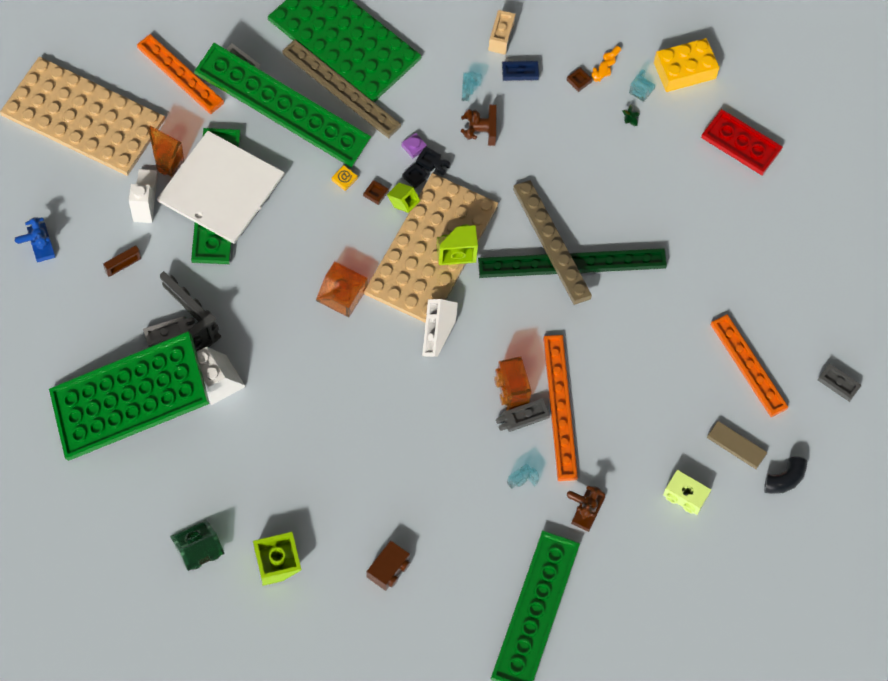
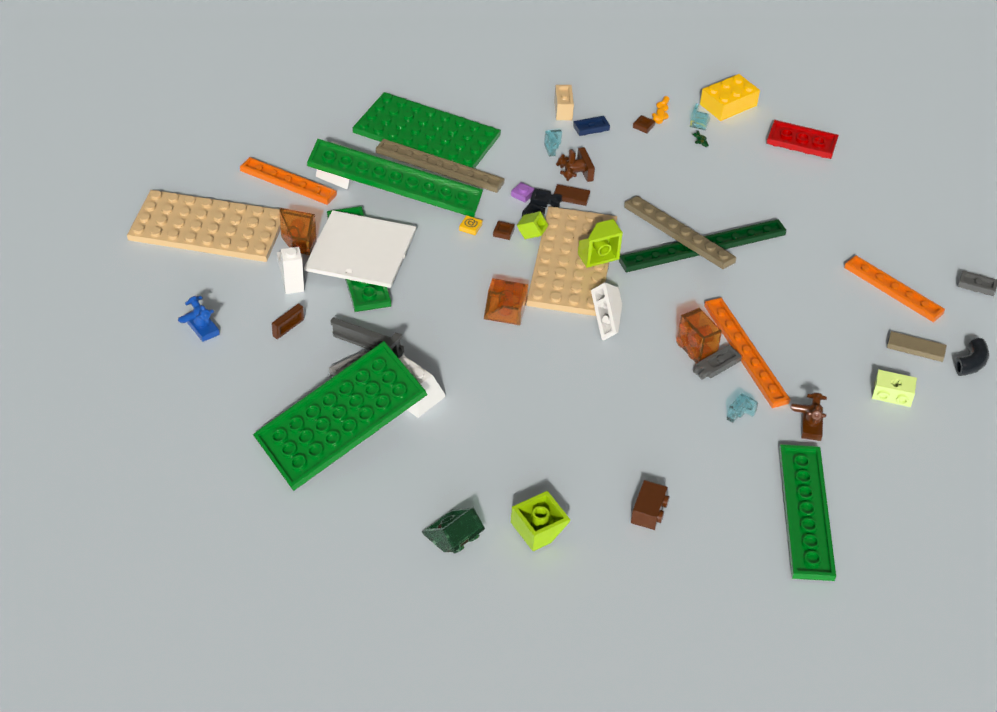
camera: 15 degrees left, 20 degrees down
none -> reddish brown tile [553,184,590,206]

